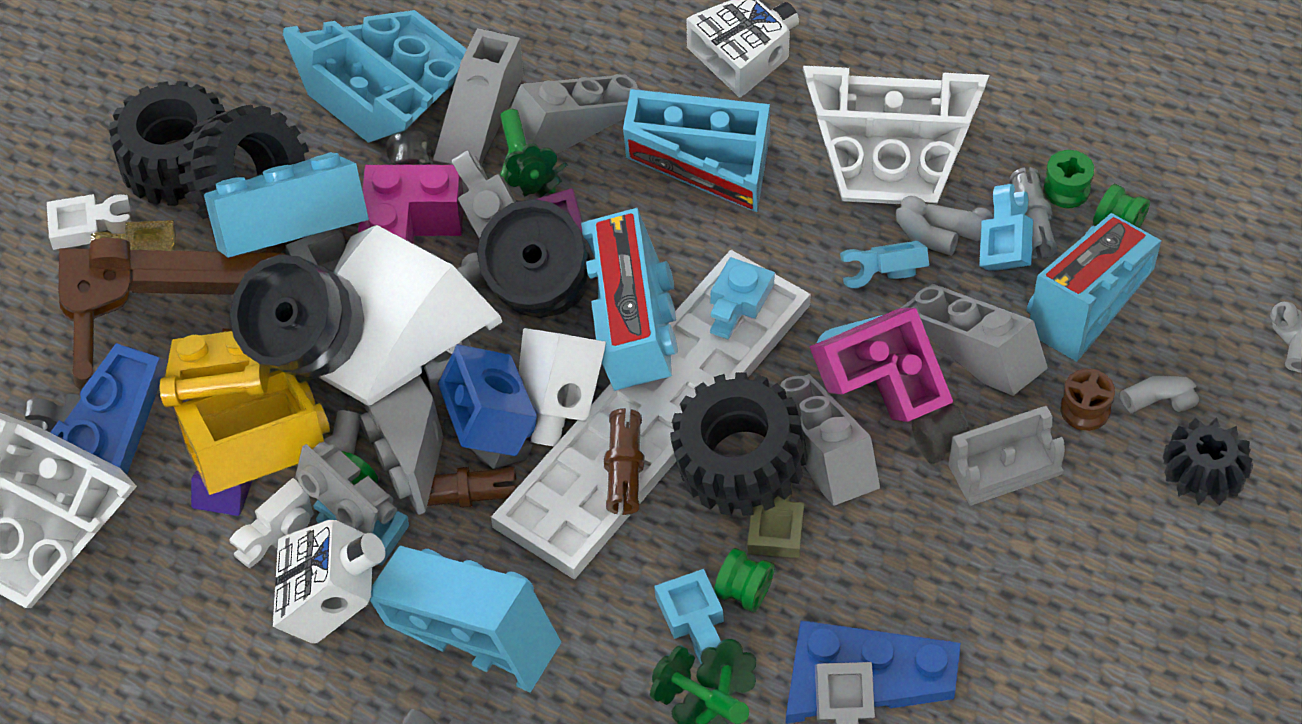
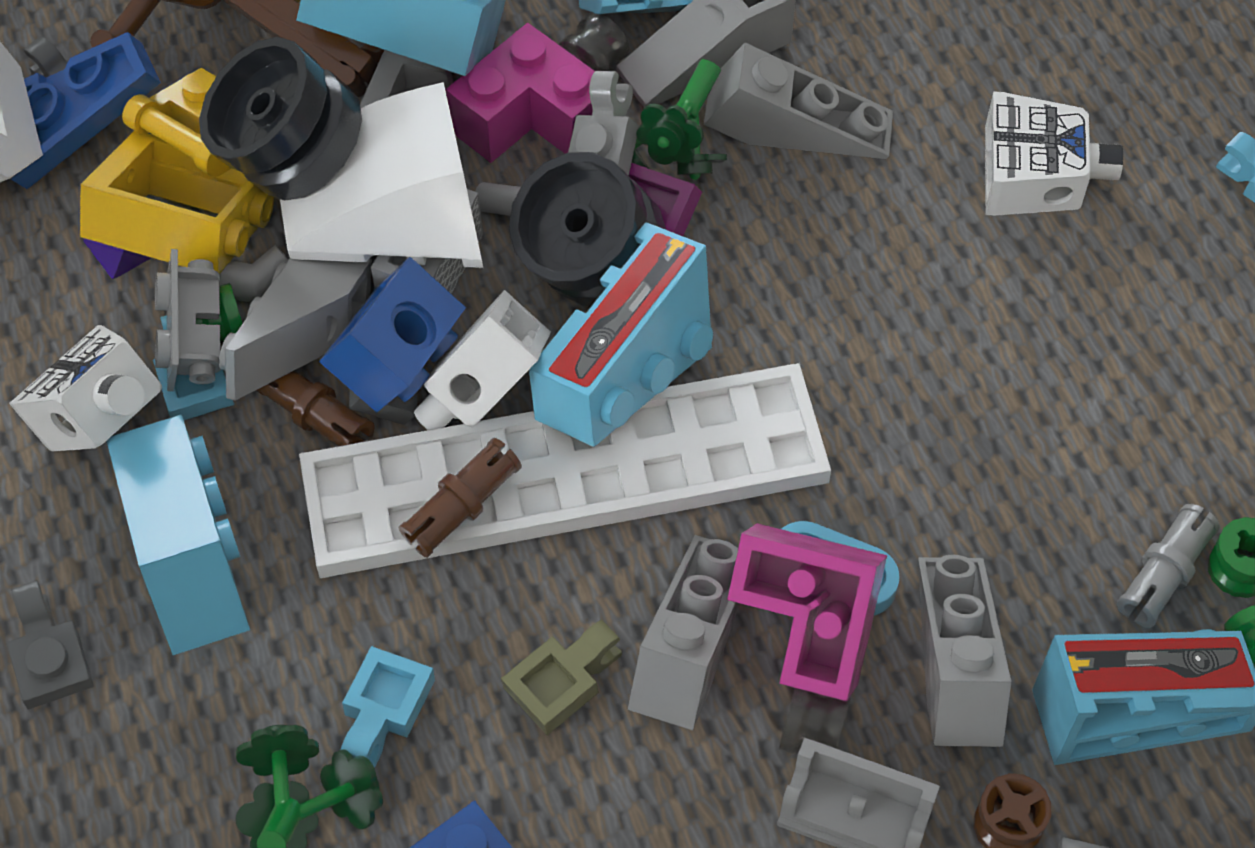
camera: 40 degrees right, 5 degrees up
white plate [229,478,314,568] -> none
medium azure wedge [623,89,770,212] -> none
black tyre [670,372,807,516] -> none
medium azure plate [710,257,775,339] -> none
green wheel [714,548,775,613] -> none
white wedge [803,66,990,205] -> none
medium azure plate [840,241,929,288] -> none
light grey arm [896,196,959,256] -> none
light grey arm [923,204,994,241] -> none
medium azure plate [979,184,1033,271] -> none

